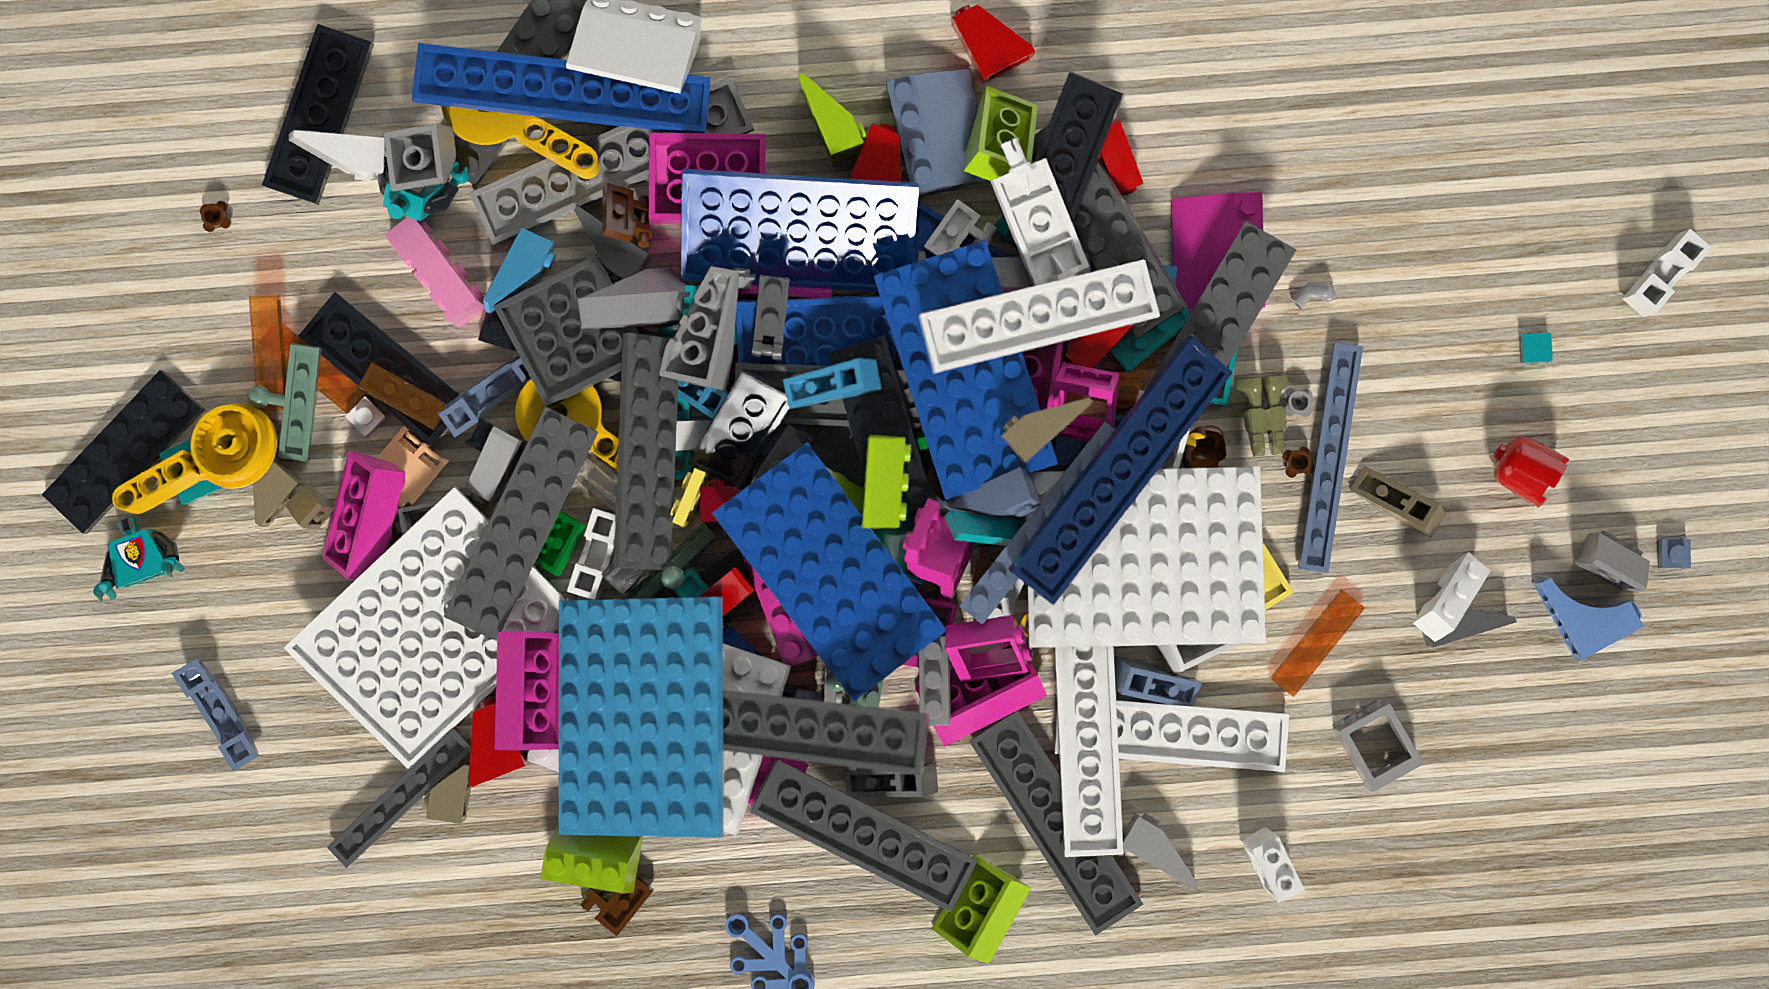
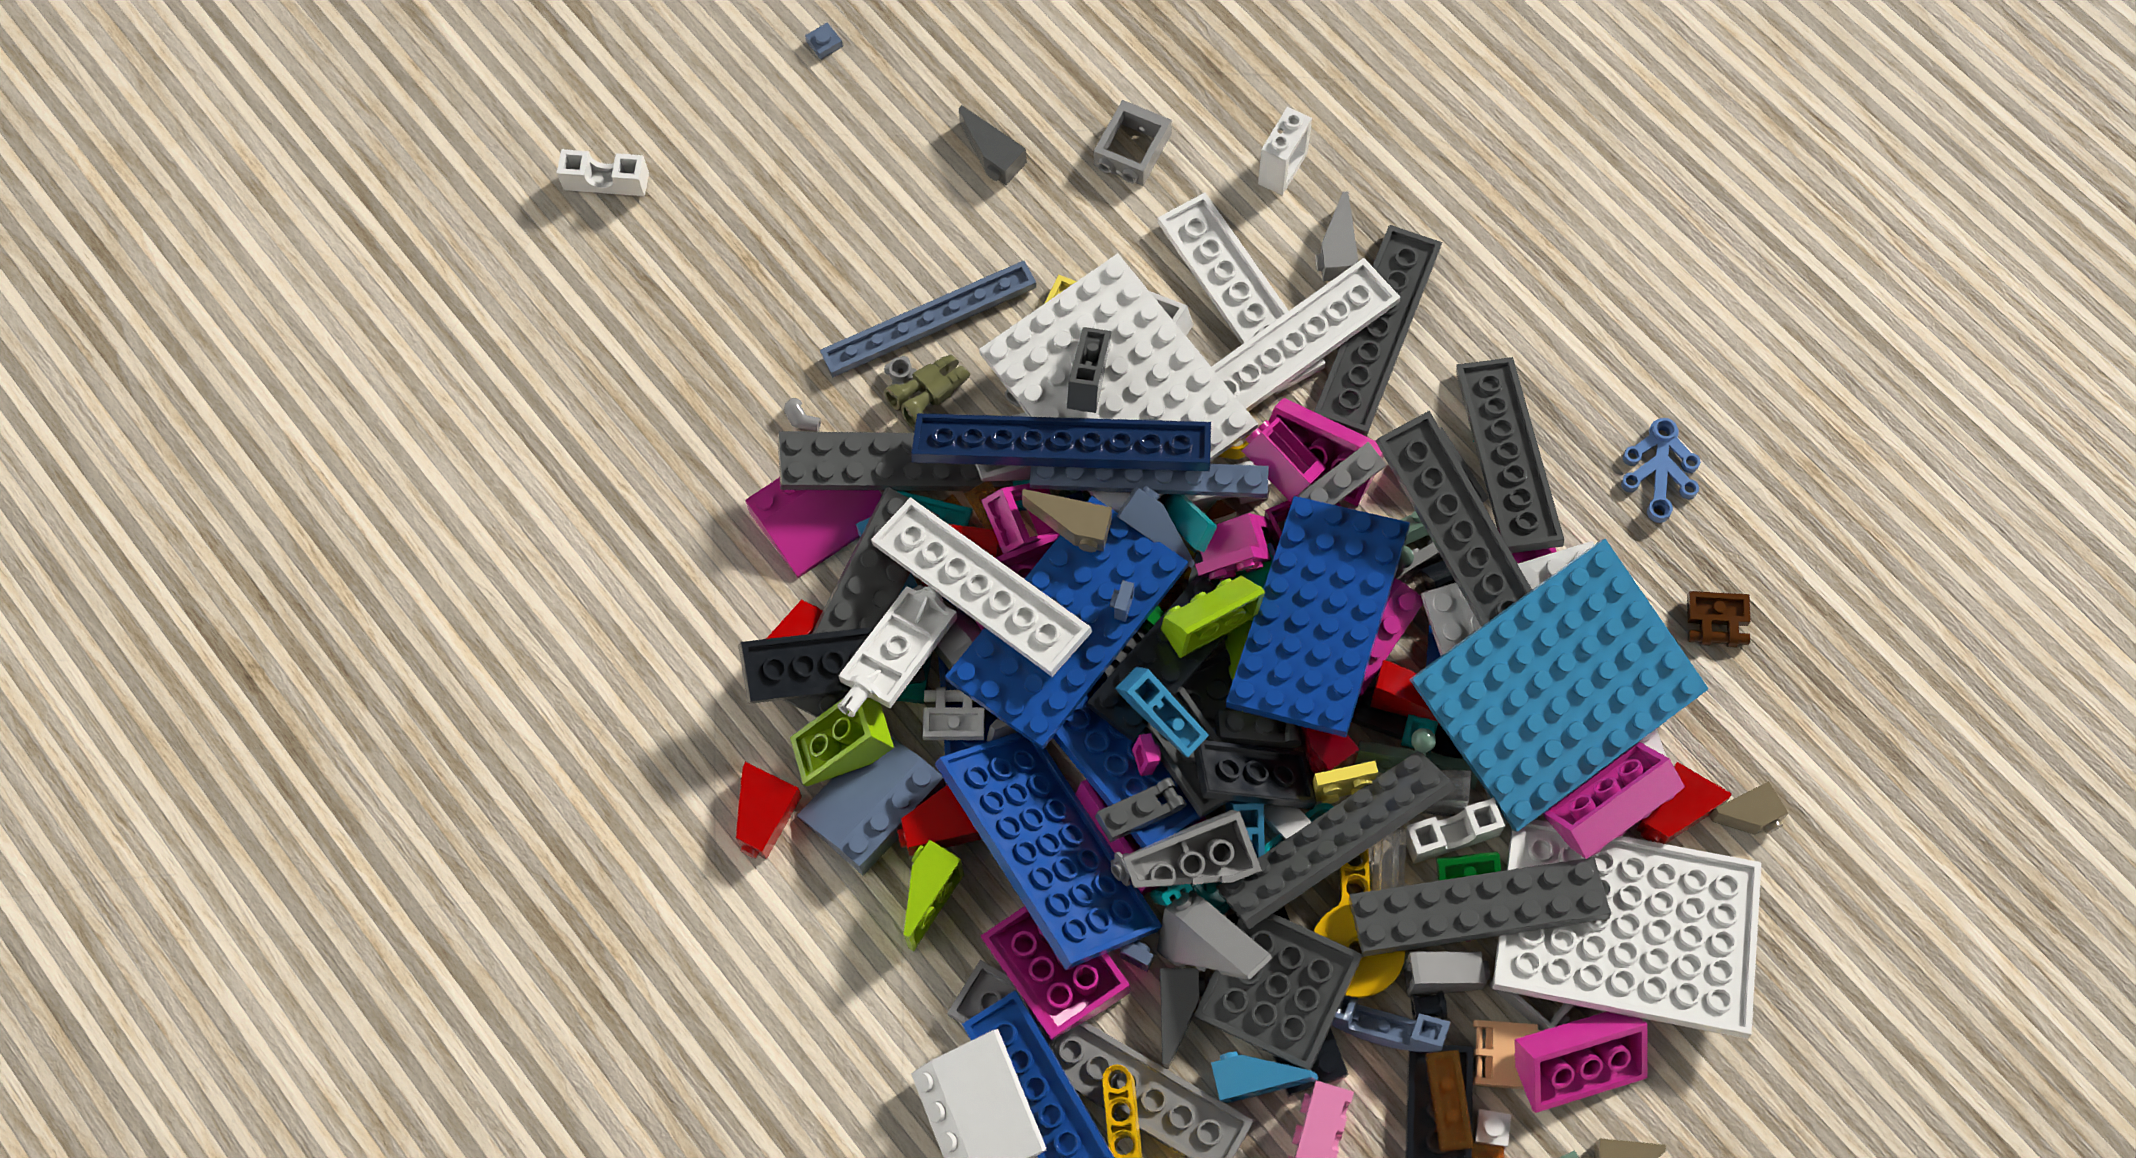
camera: 125 degrees left, 20 degrees down
sand blue slope [171,658,259,771] -> none
dark tan slope [285,484,335,529] -> none
dark grey plate [327,727,471,868] -> none
lime slope [540,824,643,893] -> none
reddish brown plate [602,183,652,248] -> none
lime slope [932,854,1031,964] -> none
sand blue slope [1114,655,1202,706] -> none
reddish brown hair [1182,425,1227,469] -> none
clear orange tile [1269,590,1365,697] -> none
reddish brown plate [1282,447,1313,478] -> none
dark tan slope [1350,465,1446,538] -> none
white arch [1413,552,1491,642] -> none
red cylinder [1492,436,1569,508] -> none
teal tile [1520,333,1553,363] -> none
medium blue arch [1532,577,1644,659] -> none
light grey slope [1573,531,1650,592] -> none
none -> dark grey slope [1067,327,1112,413]
none -> sand blue plate [1110,580,1134,622]
none -> sand blue plate [1120,941,1153,972]
none -> dark pink plate [1132,733,1161,776]

